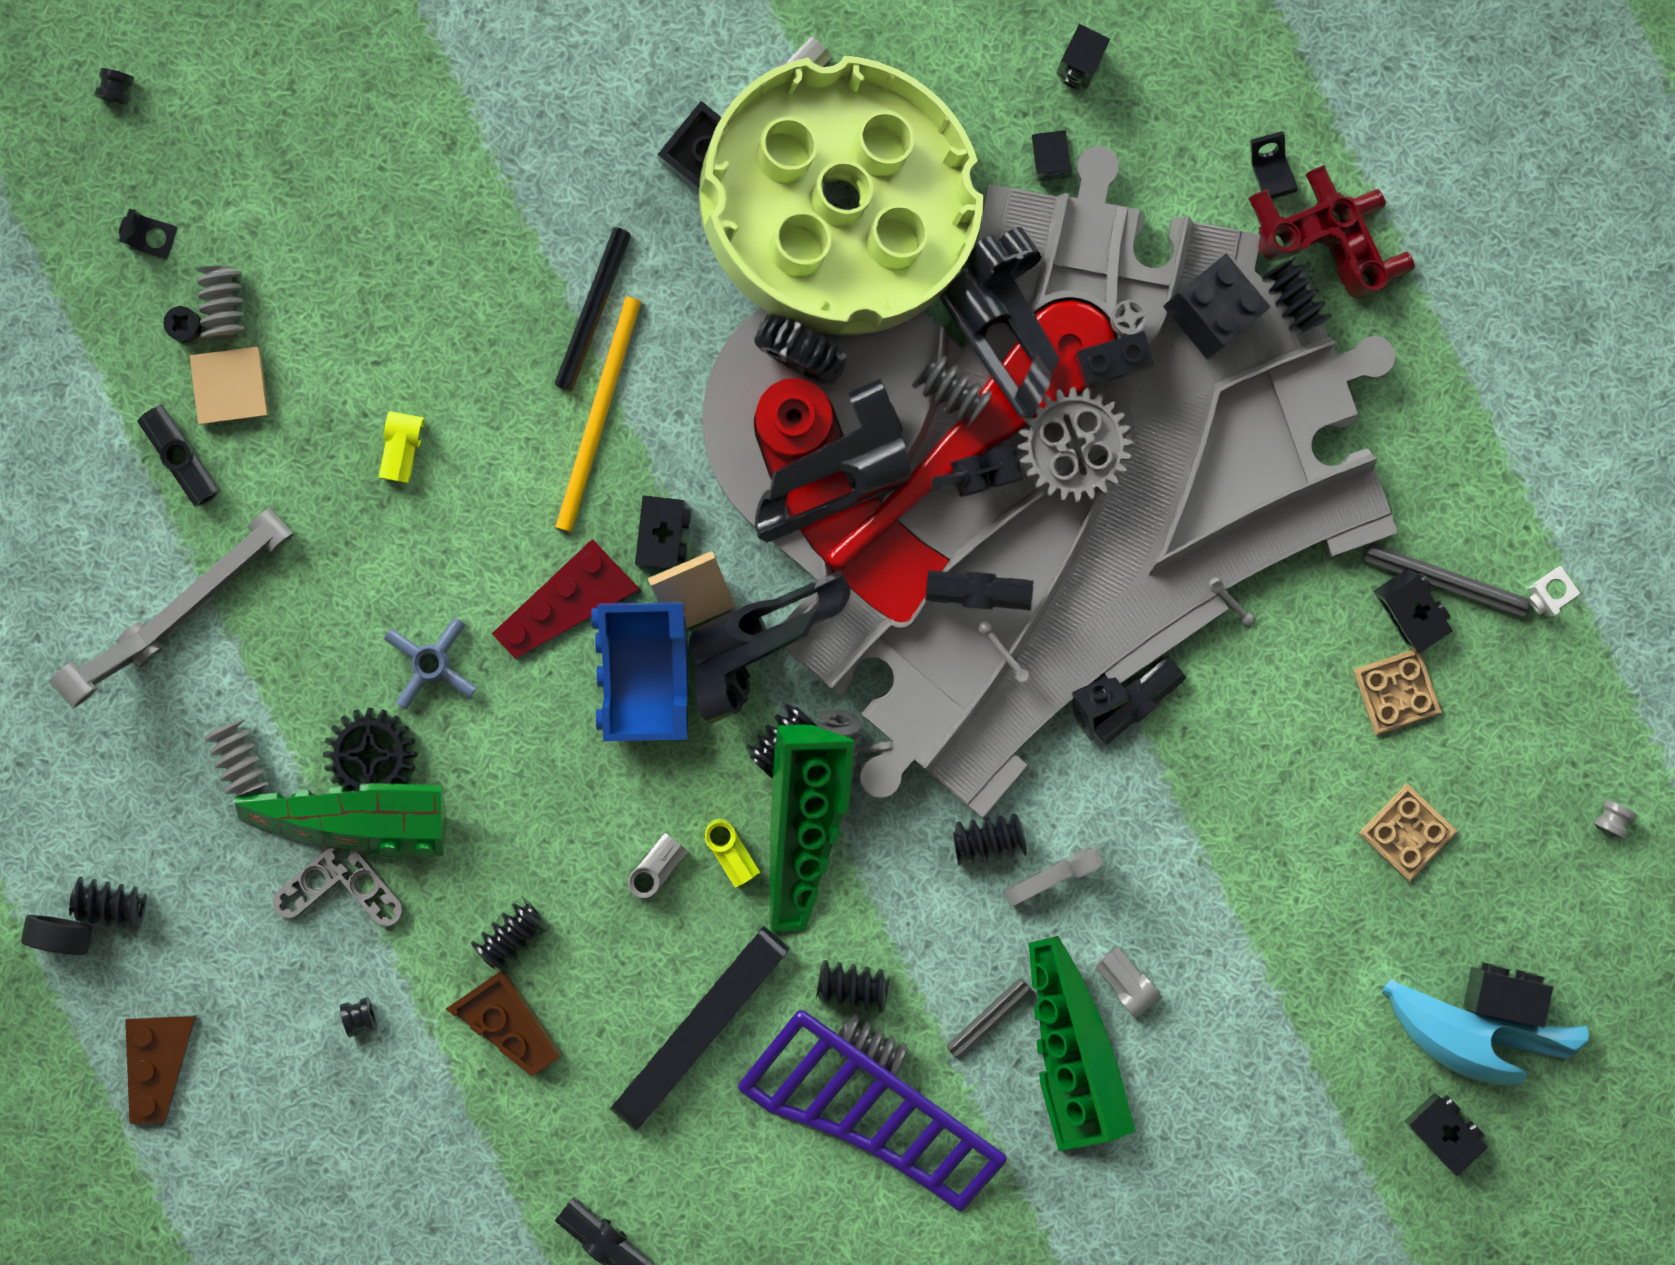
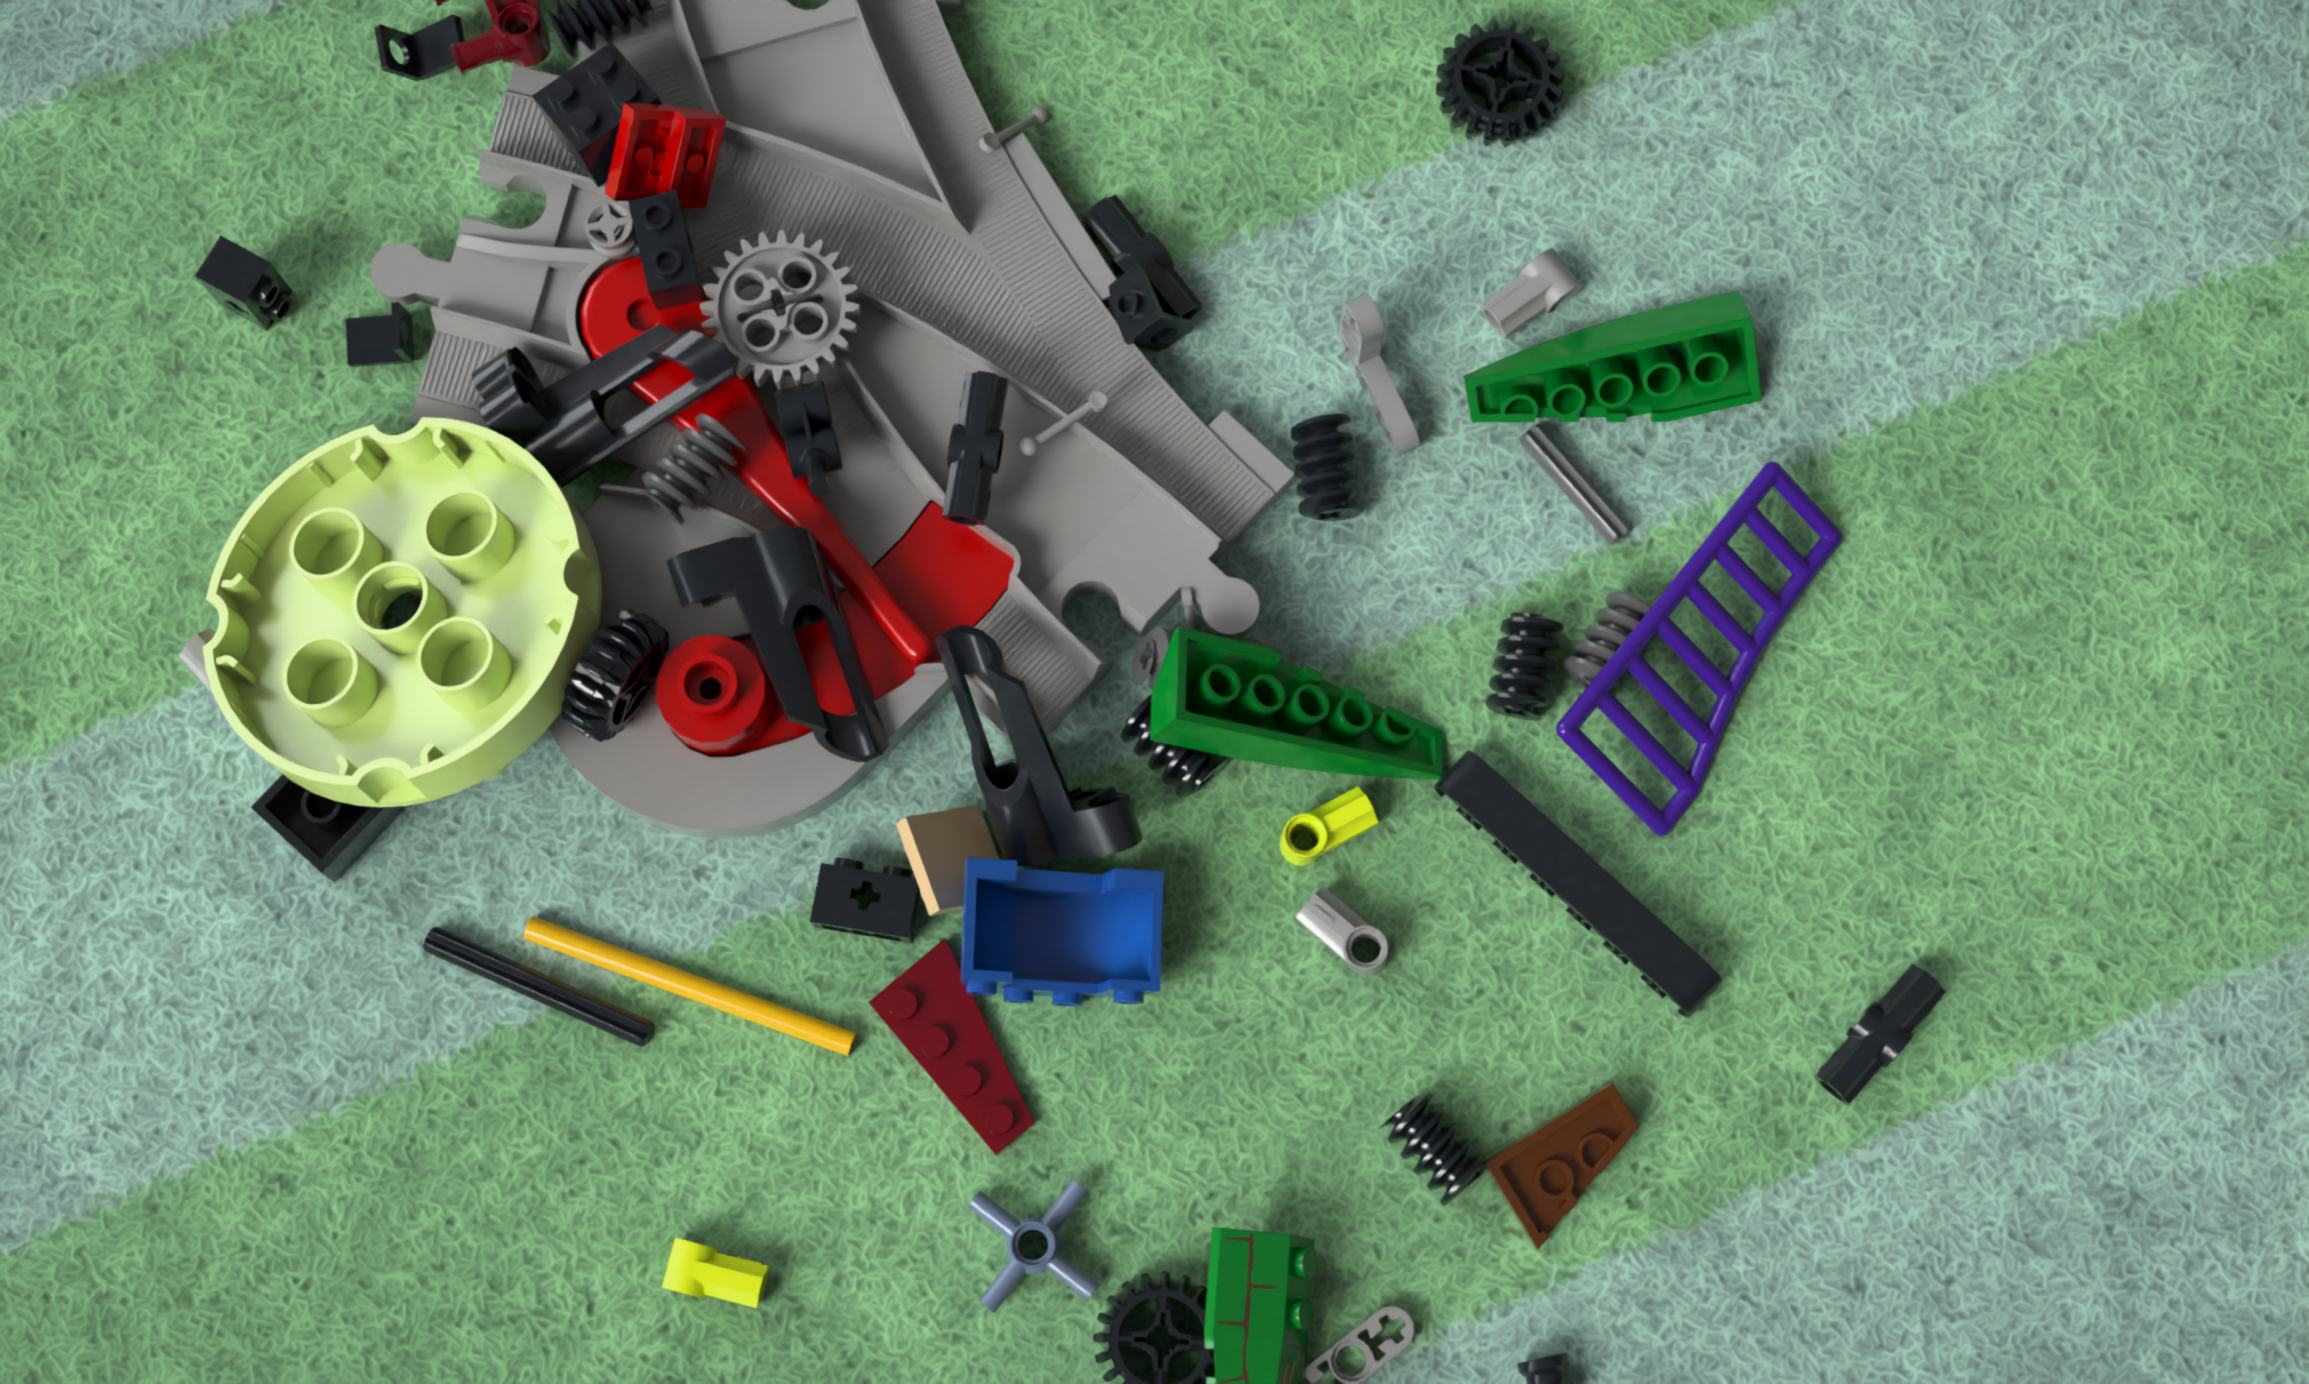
camera: 85 degrees left, 10 degrees down
none -> red slope [605,103,727,208]
none -> black gear [1435,18,1564,148]

